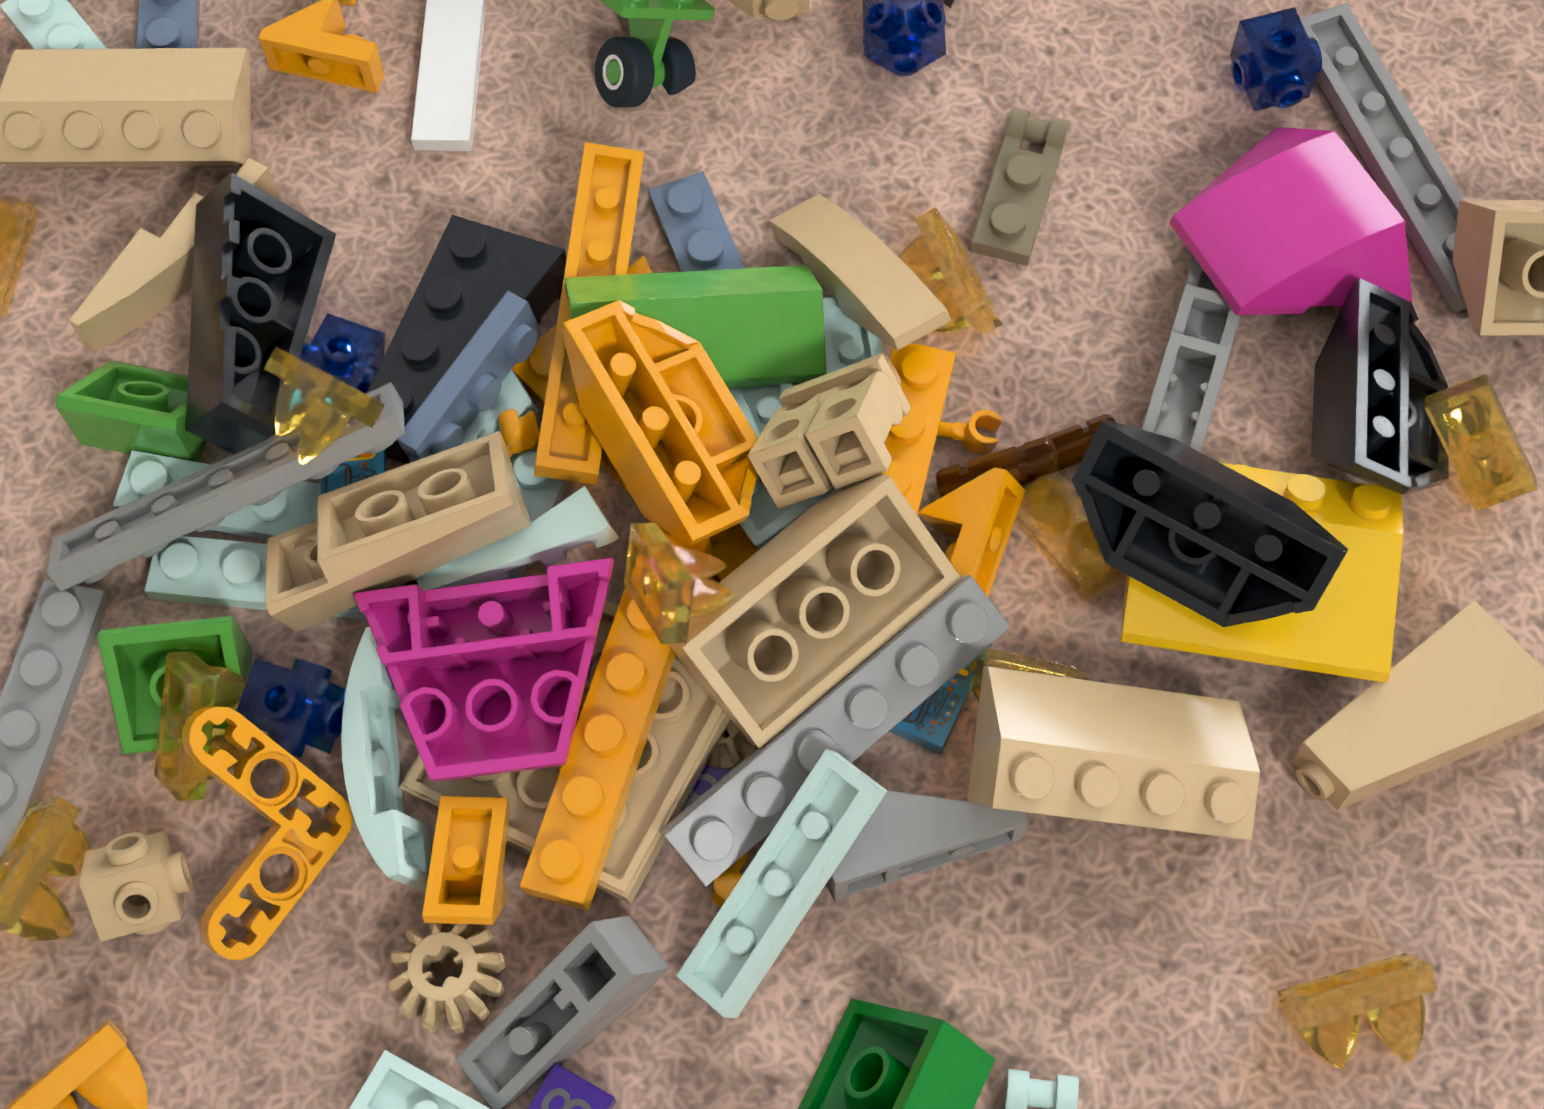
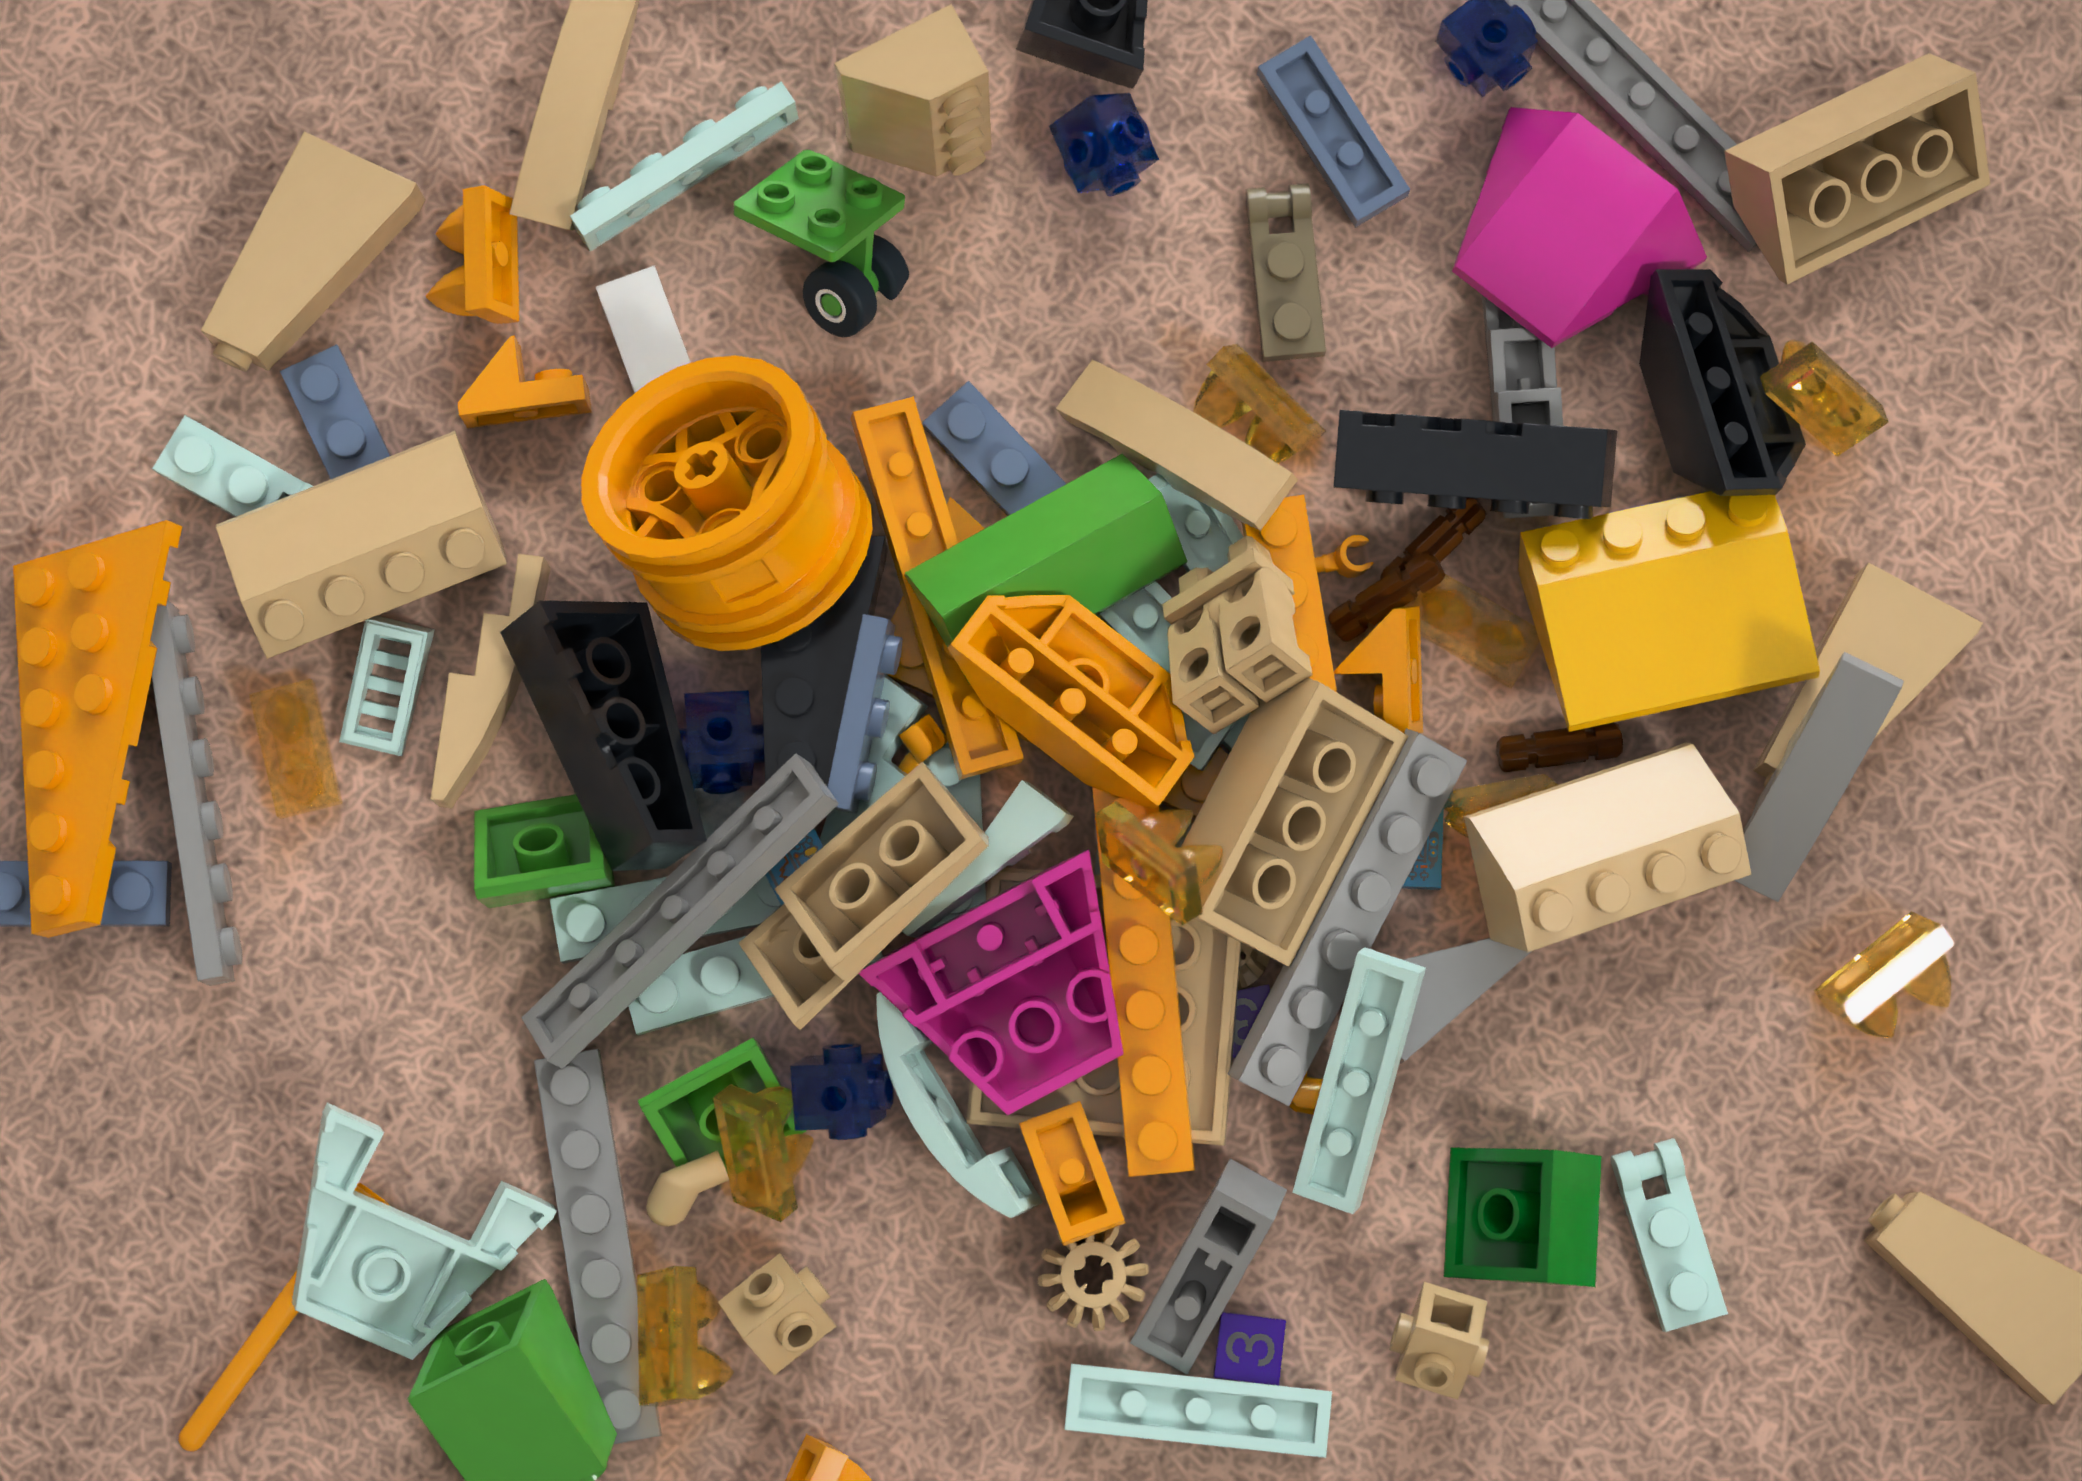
camera: 25 degrees left, 15 degrees up
light orange beam [181,706,353,960] -> none
clear yellow tile [264,347,385,465] -> none
black wedge [1072,419,1348,627] -> none
none -> light aqua slope [339,616,435,756]
none -> light orange wheel [581,355,873,651]
none -> tan arm [646,1150,729,1227]
none -> sand blue plate [1257,35,1410,228]
none -> black wedge [1334,410,1617,519]
none -> reddish brown axle [1496,722,1623,772]
none -> light grey slope [1734,652,1904,902]

